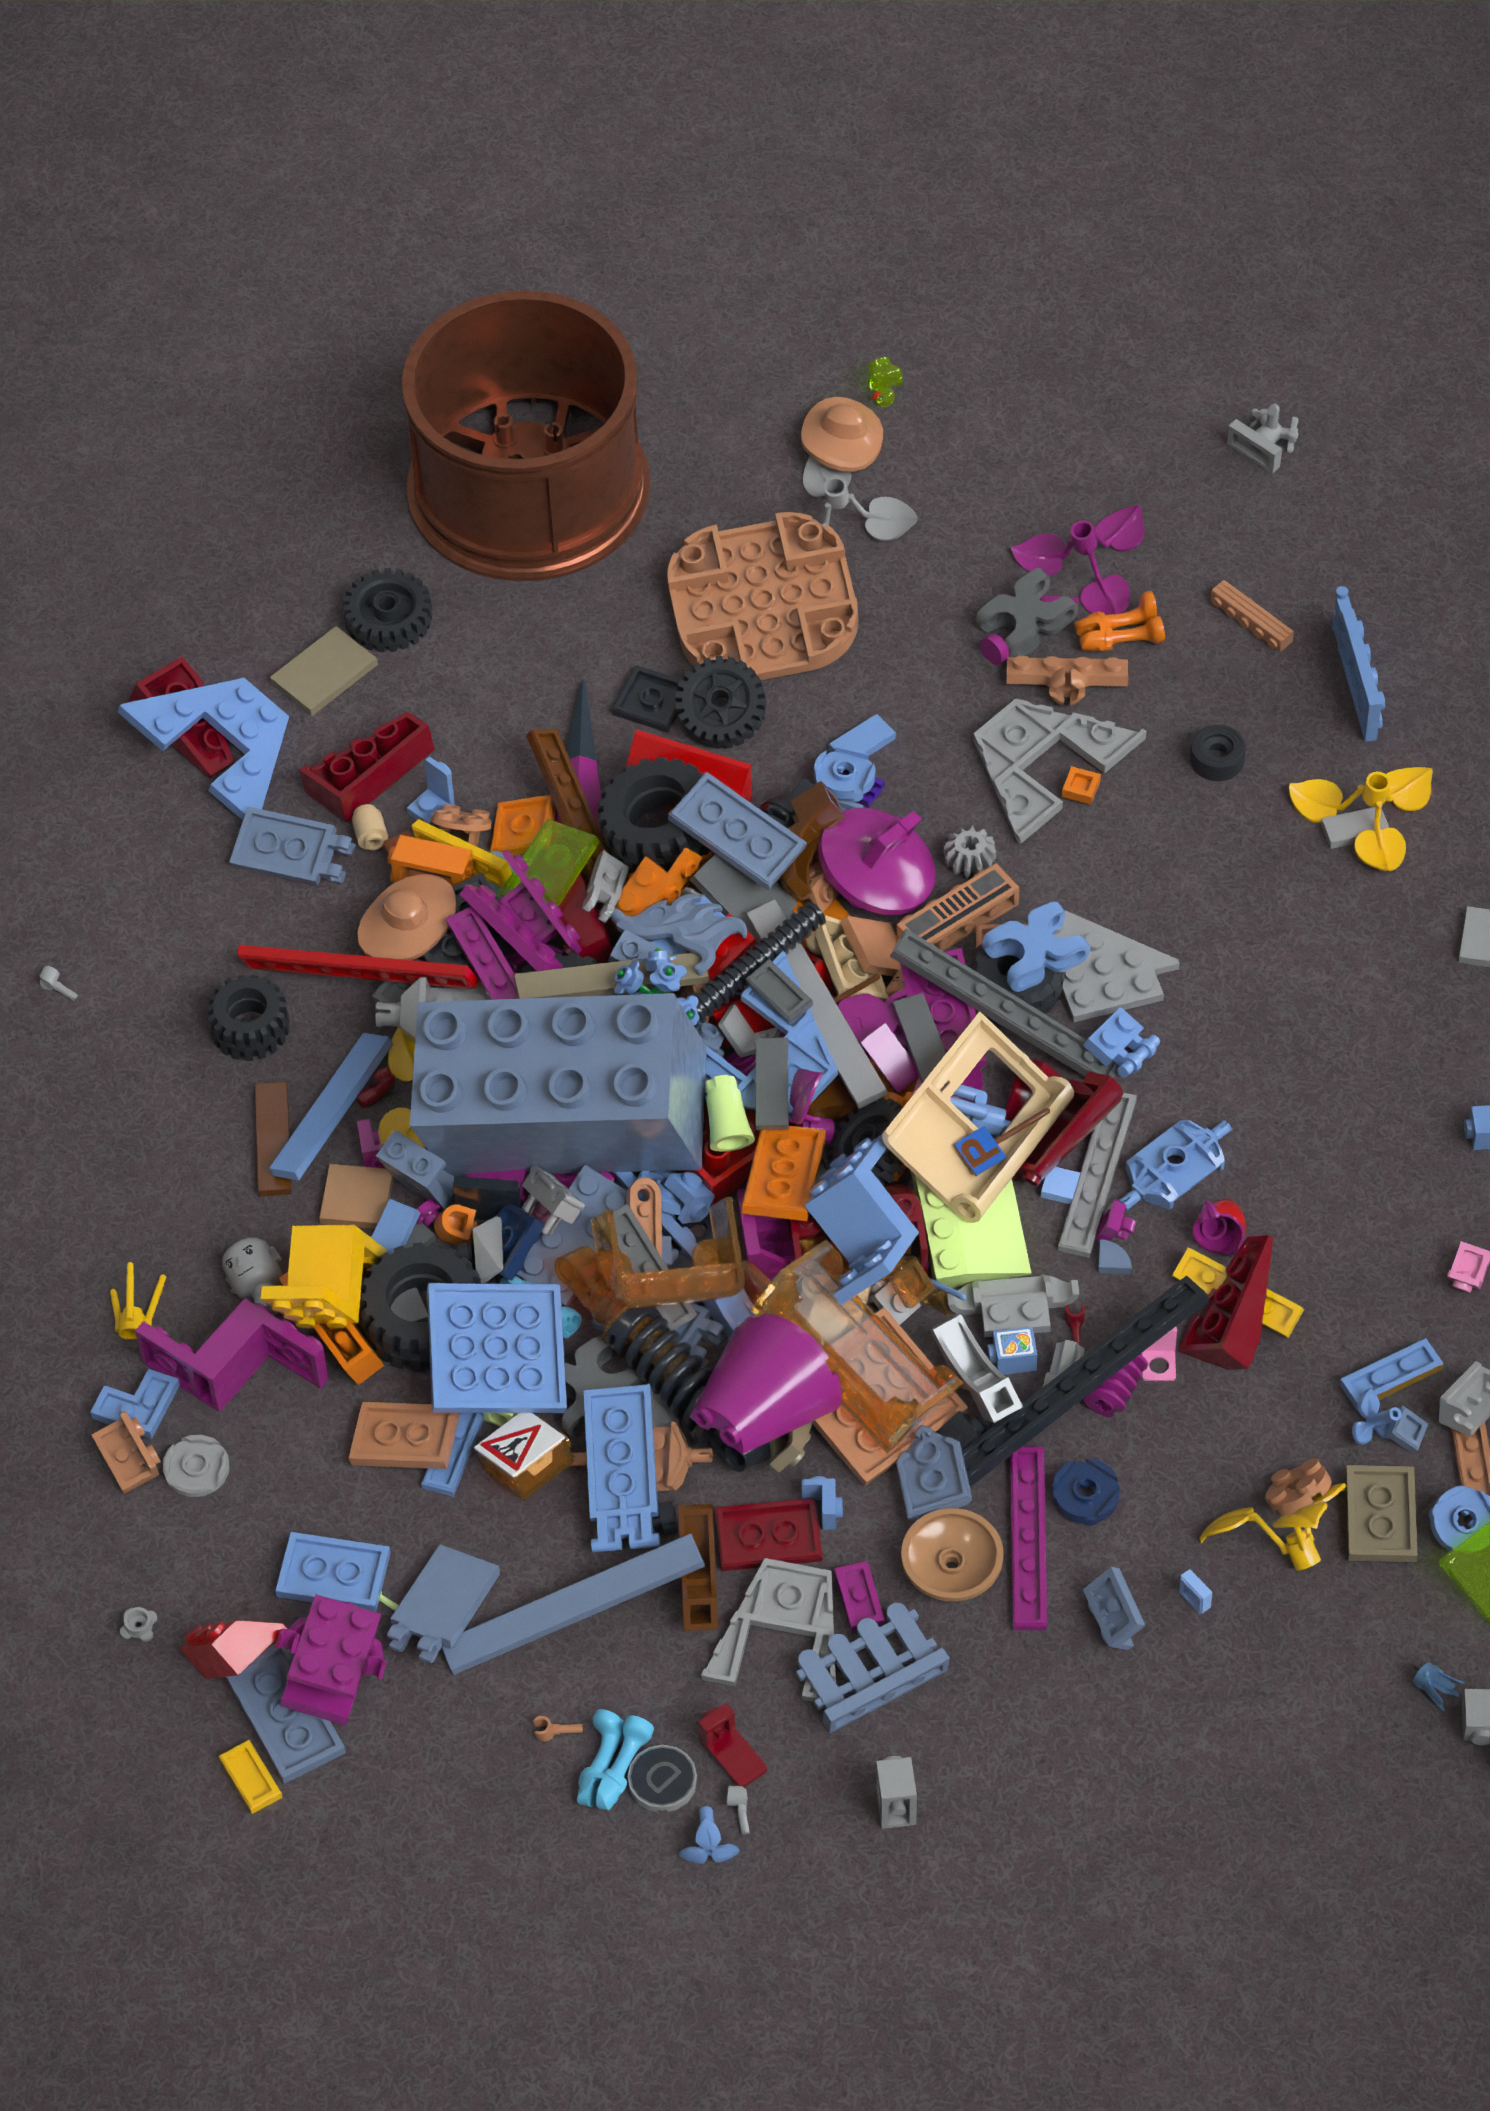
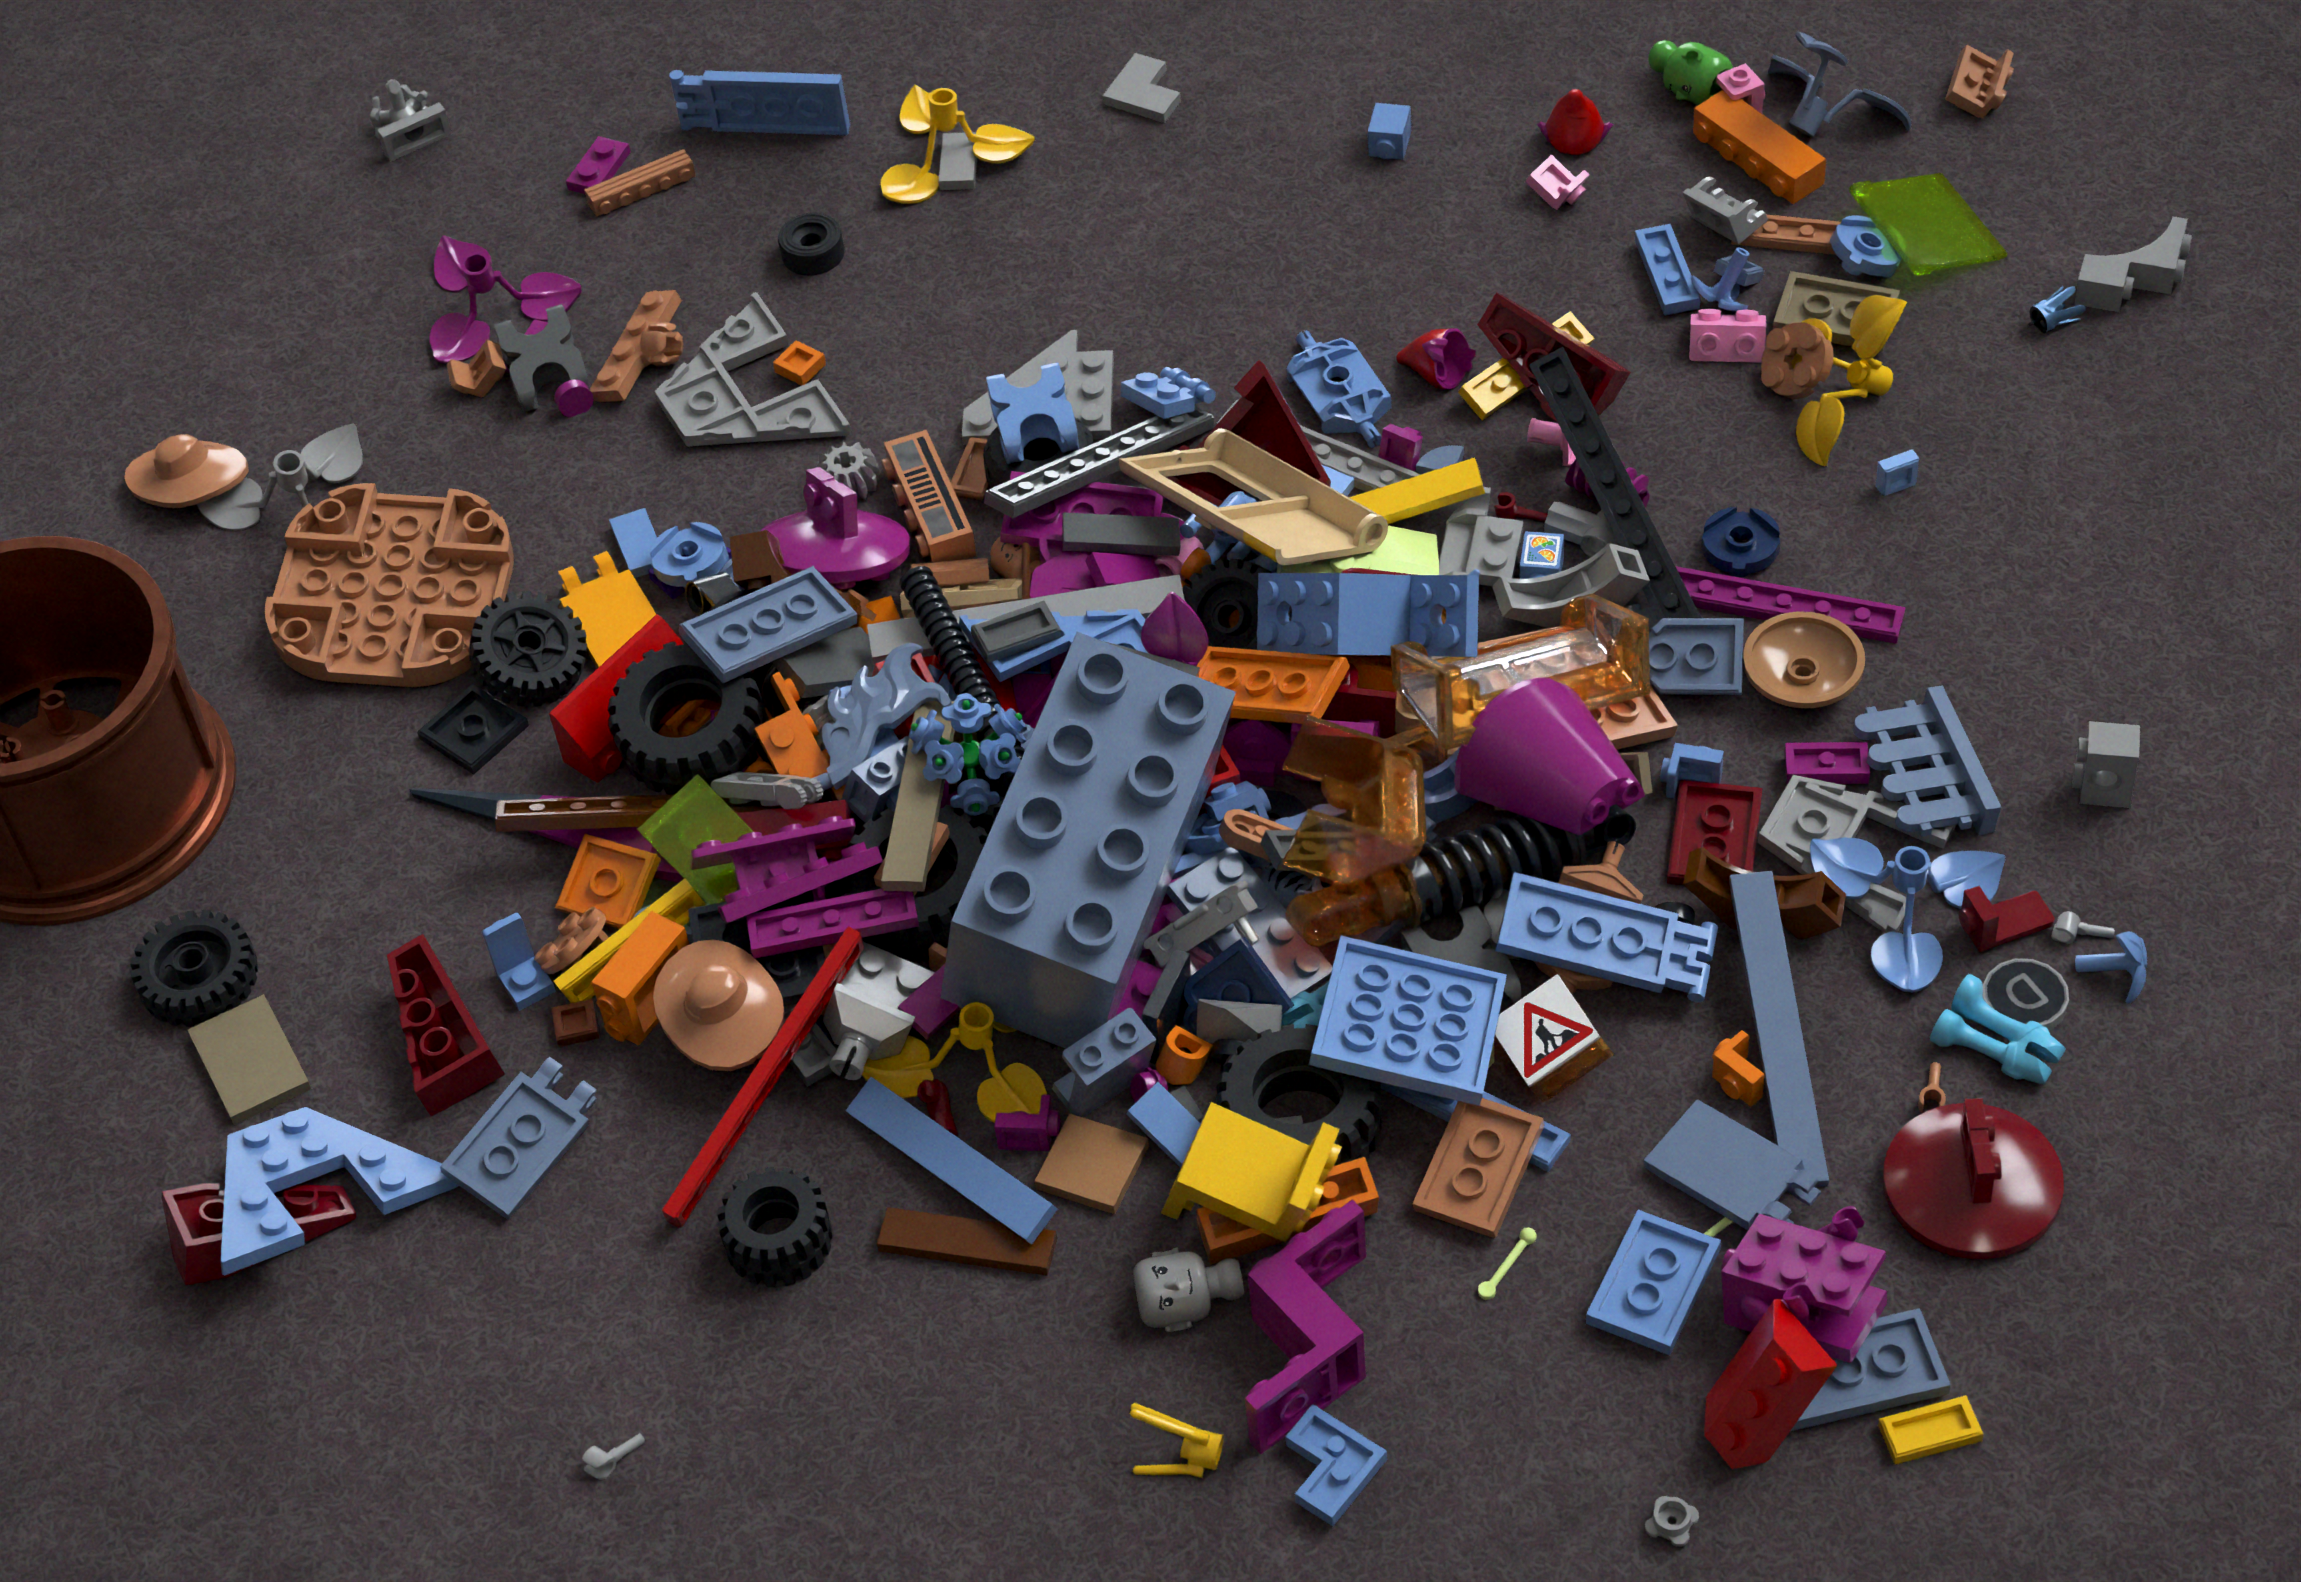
camera: 70 degrees left, 5 degrees down
nougat bracket [92,1411,161,1494] -> none
light grey tile [163,1434,229,1497] -> none
tan brick [352,804,388,850] -> none
light grey bracket [718,1005,781,1058] -> none
clear neon green animal [867,357,903,407] -> none
piece [954,1108,1050,1176] -> none
orange piece [1074,591,1165,651] -> none
sand blue bracket [1083,1567,1146,1650] -> none
none -> nougat bracket [447,340,506,397]
none -> light orange tile [558,551,656,668]
none -> magenta plate [566,136,631,194]
none -> yellow tile [1349,457,1485,524]
none -> yellowish green hinge [1478,1227,1537,1300]
none -> bright pink bracket [1689,309,1766,363]
none -> orange bracket [1712,1030,1764,1107]
none -> medium blue plant [1810,837,2005,993]
none -> dark red bracket [1883,1098,2064,1259]

